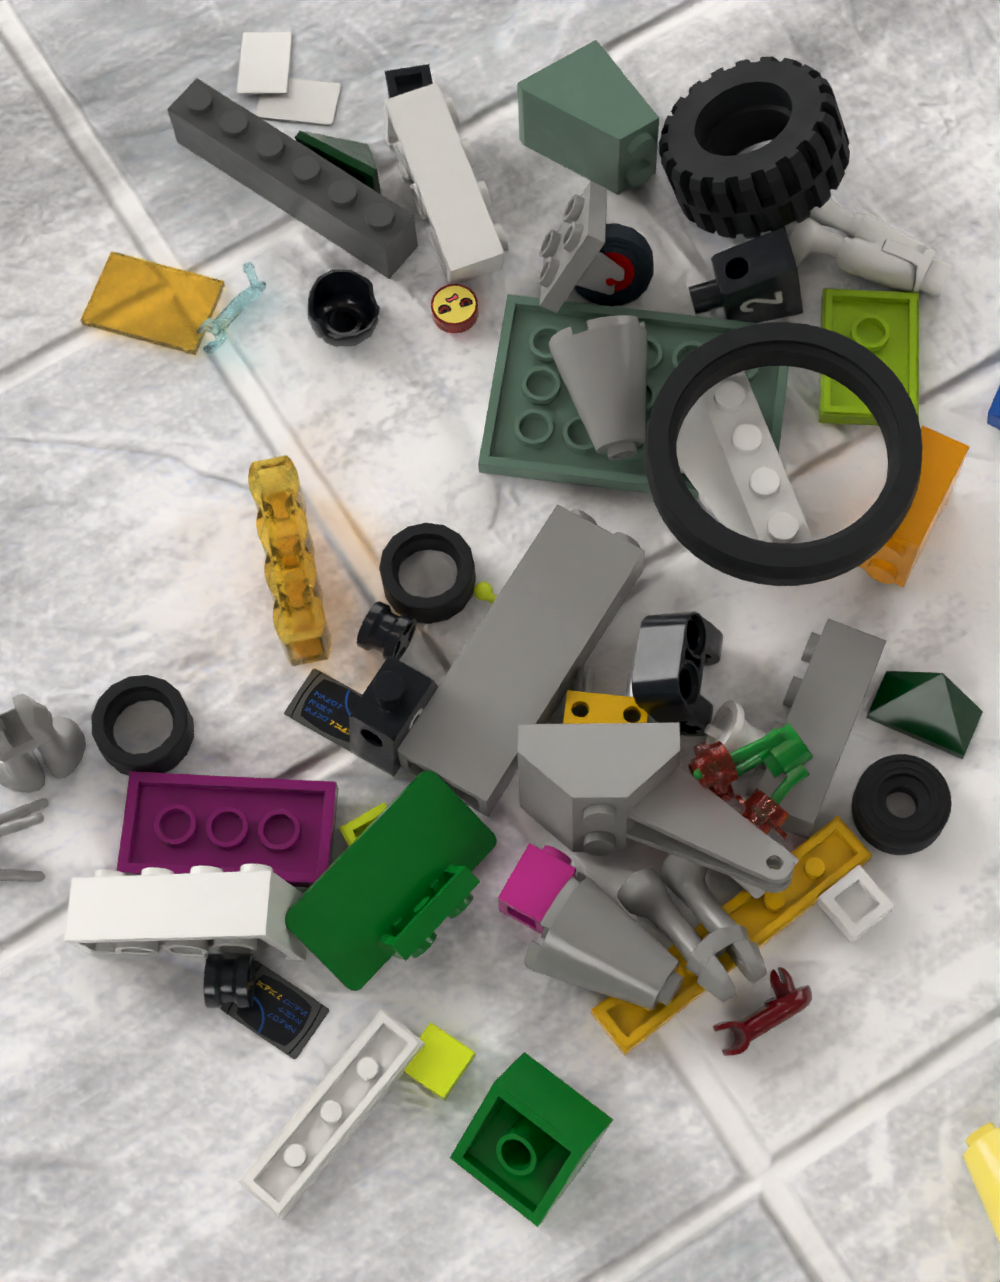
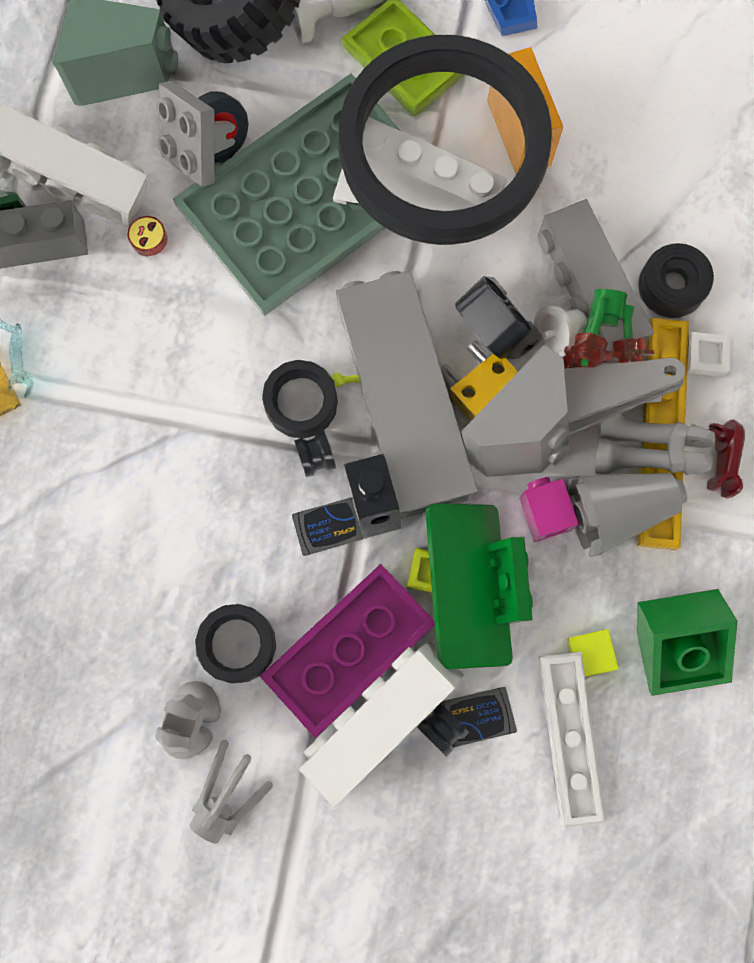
camera: 50 degrees left, 10 degrees up
clear yellow brick [248,455,332,666] -> none
black hair [307,269,380,347] -> none
light grey cone [549,315,647,461] -> none
black torso [688,227,803,323] -> none
dark green slope [866,671,983,759] -> none

